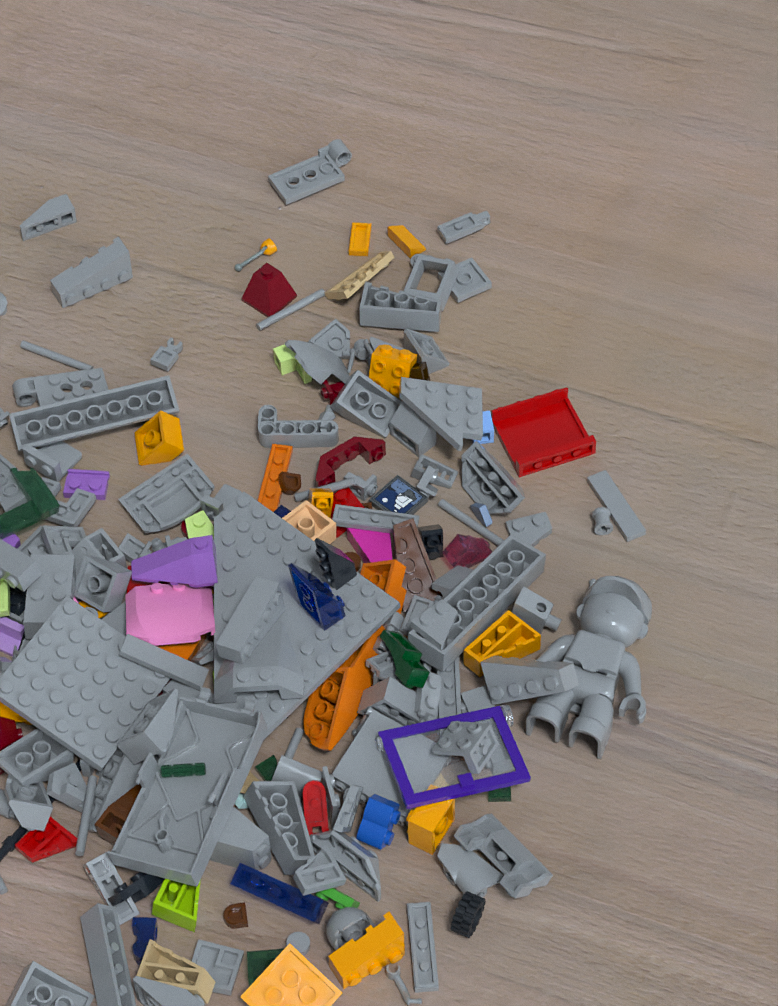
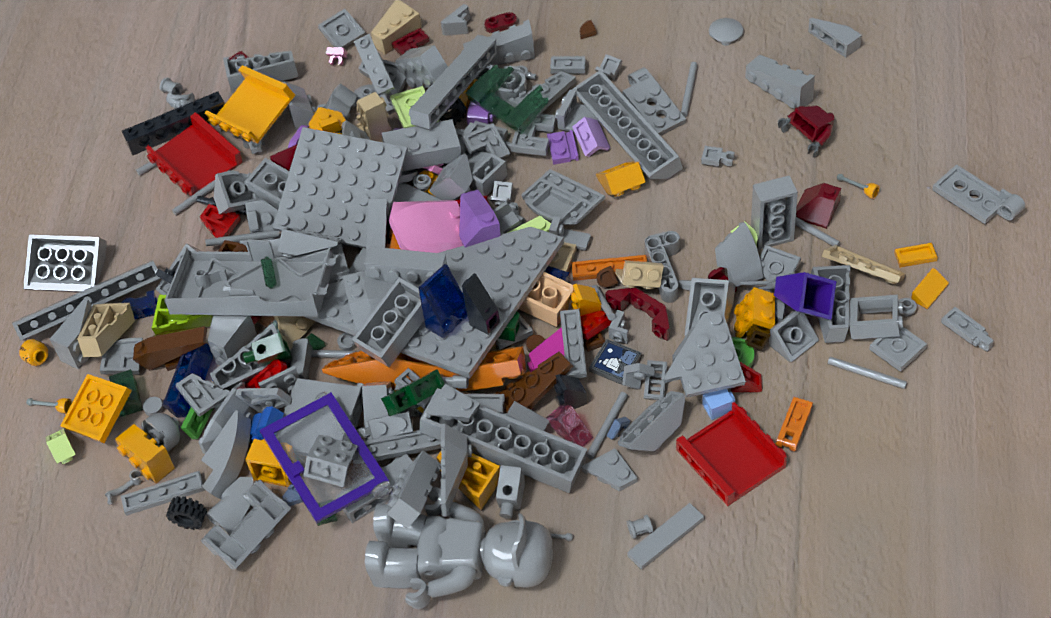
camera: 80 degrees right, 0 degrees up
none -> reddish brown wedge [133,326,207,371]
none -> light grey slope [201,410,251,499]
none -> dark green torso [243,332,292,366]
none -> sand blue tile [282,484,303,507]
none -> light grey tile [337,332,356,351]
none -> light grey brick [352,277,436,367]
none -> light grey wedge [441,424,472,517]
none -> lavender panel [572,117,610,157]
none -> tan bracket [615,260,664,289]
none -> light grey brick [751,175,798,250]
none -> dark purple slope [774,272,837,320]
none -> orange plate [776,397,813,452]
none -> dark red torso [778,105,835,158]
none -> light grey bar [828,356,907,389]

